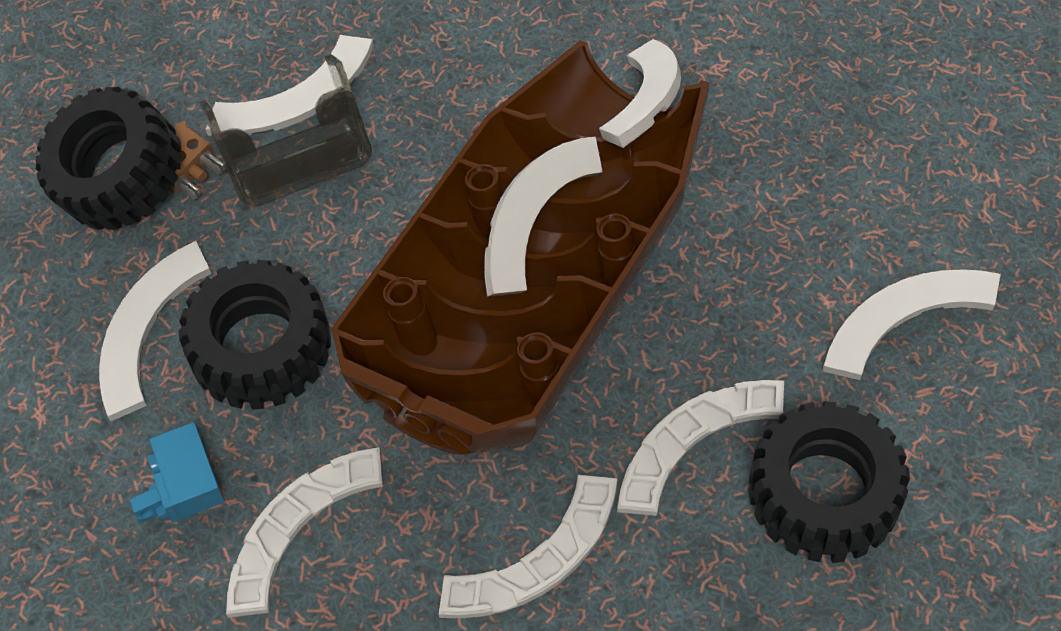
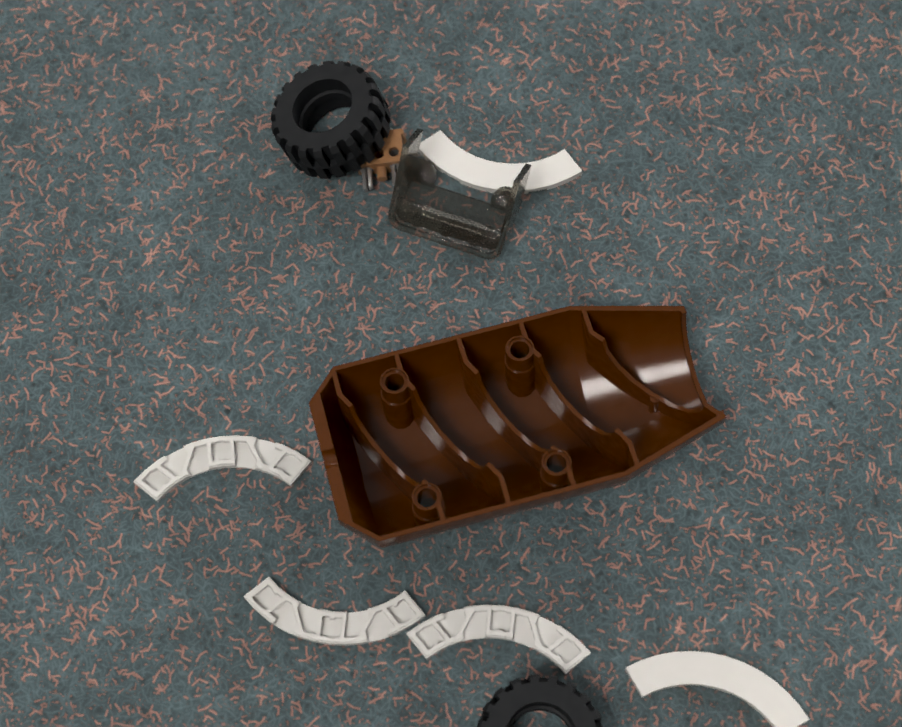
camera: 45 degrees right, 10 degrees up
white tile [99,241,211,421] -> none
dark azure hinge [130,422,225,523] -> none
black tyre [178,260,331,410] -> none
white tile [485,137,603,297] -> none
white tile [599,39,681,148] -> none

